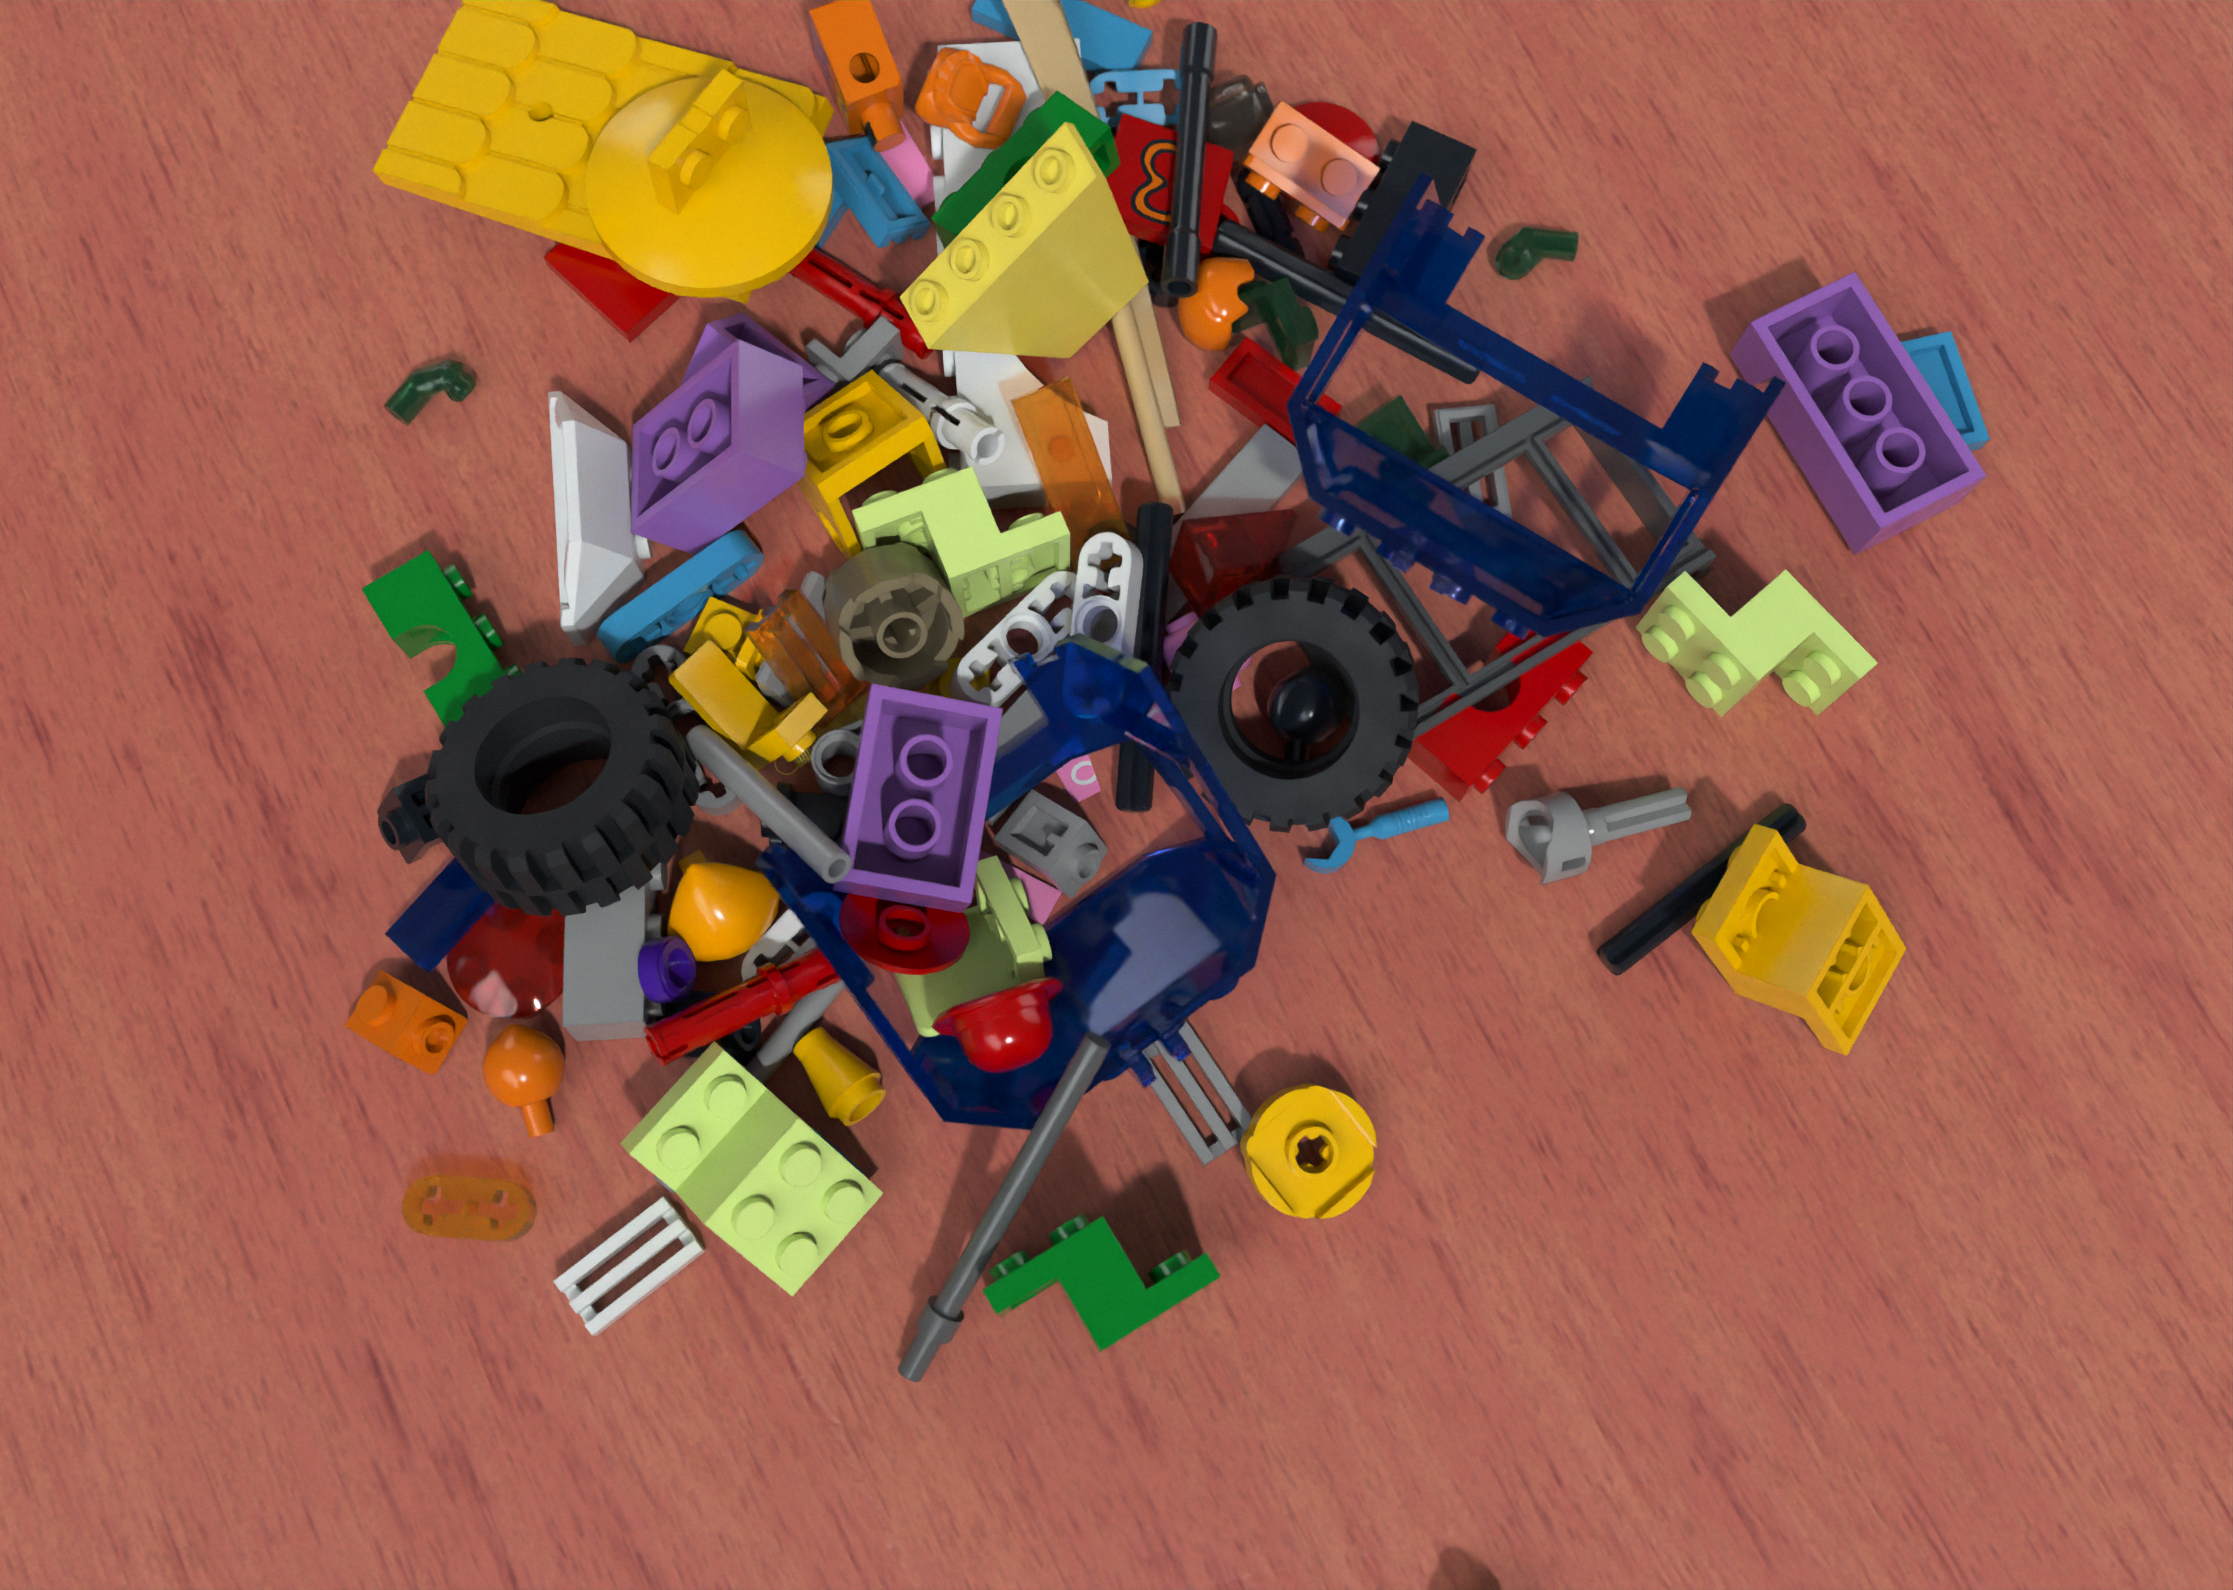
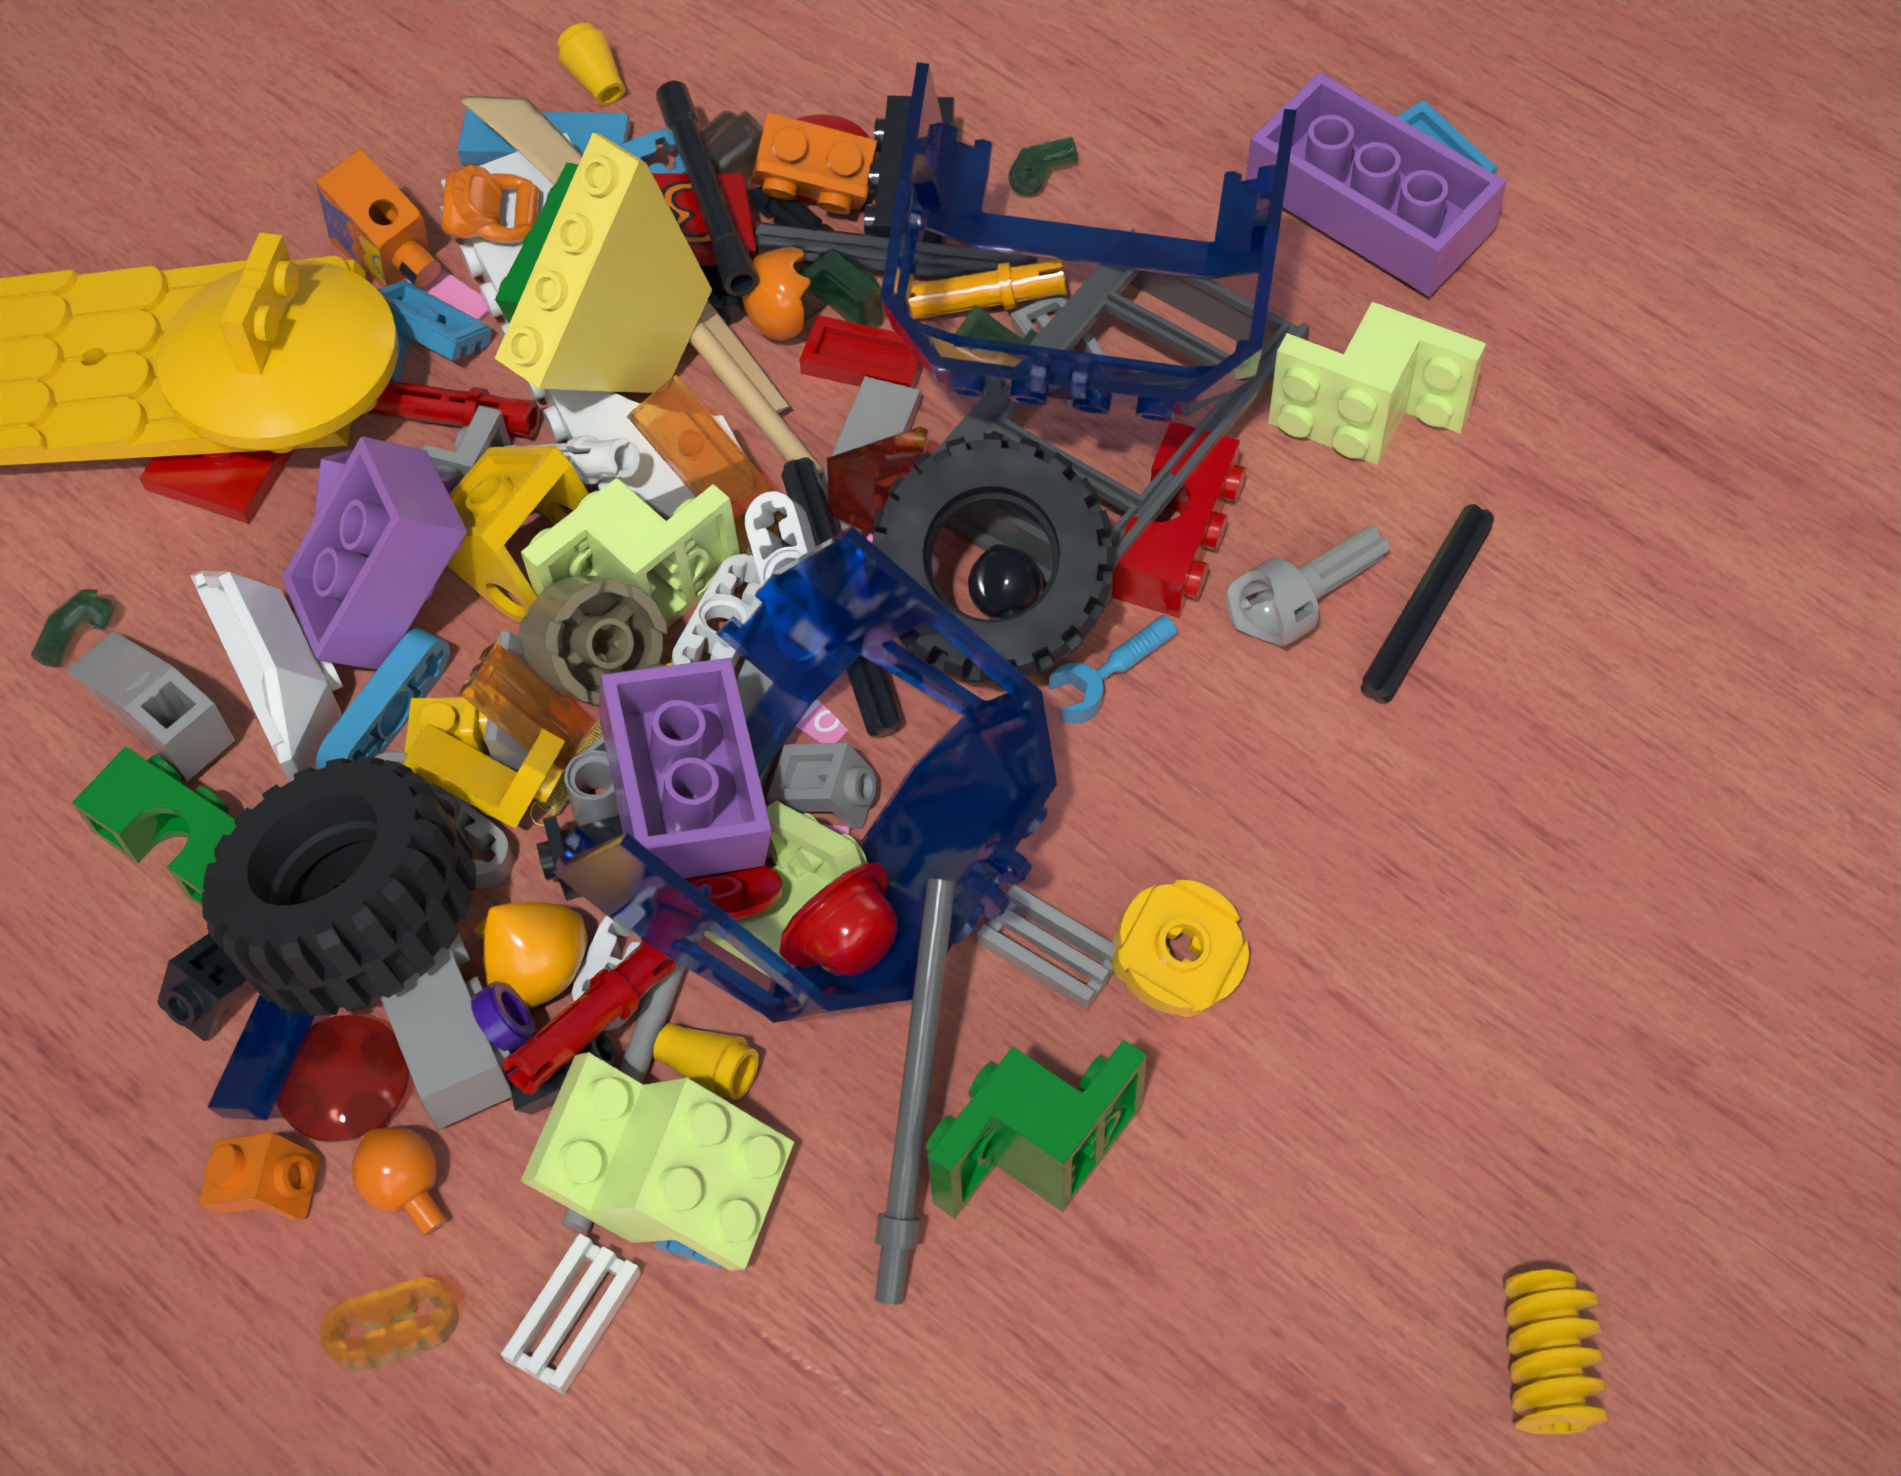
camera: 15 degrees left, 15 degrees down
light grey piece [685,725,852,883] -> none
yellow bracket [1691,823,1907,1056] -> none
none -> light grey slope [66,631,235,782]
none -> light orange pin [890,258,1067,324]

